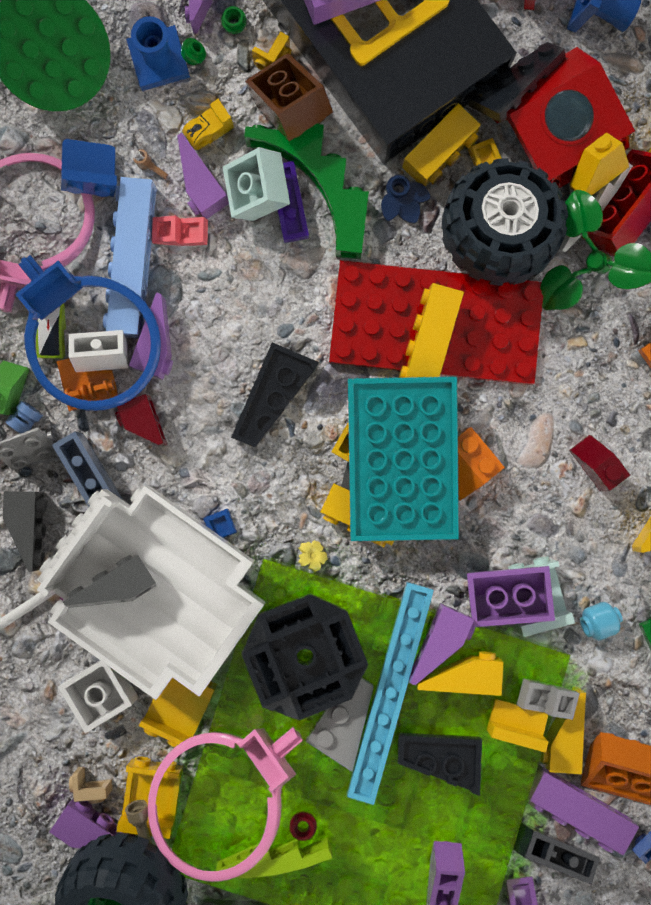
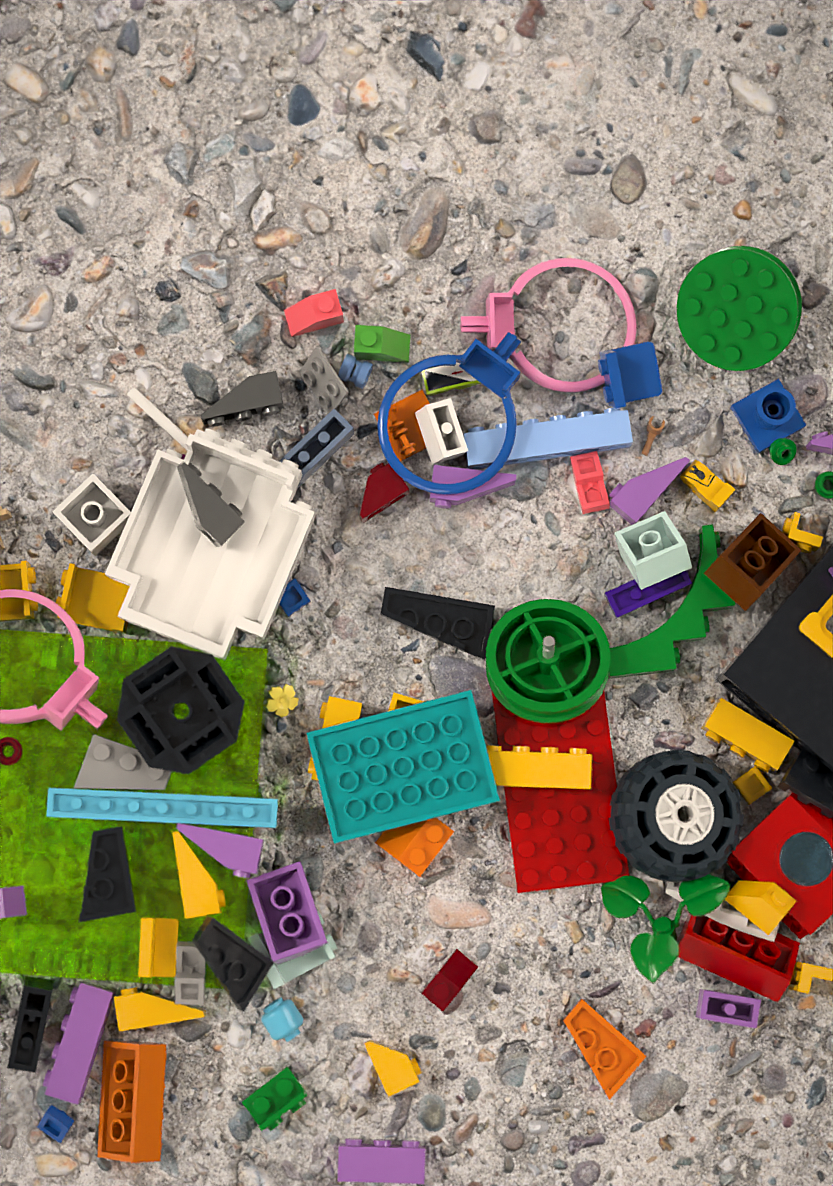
camera: 75 degrees right, 5 degrees down
dark blue plate [381,175,431,223] -> none
none -> black wing [192,915,274,1012]
none -> green wheel [486,599,610,723]

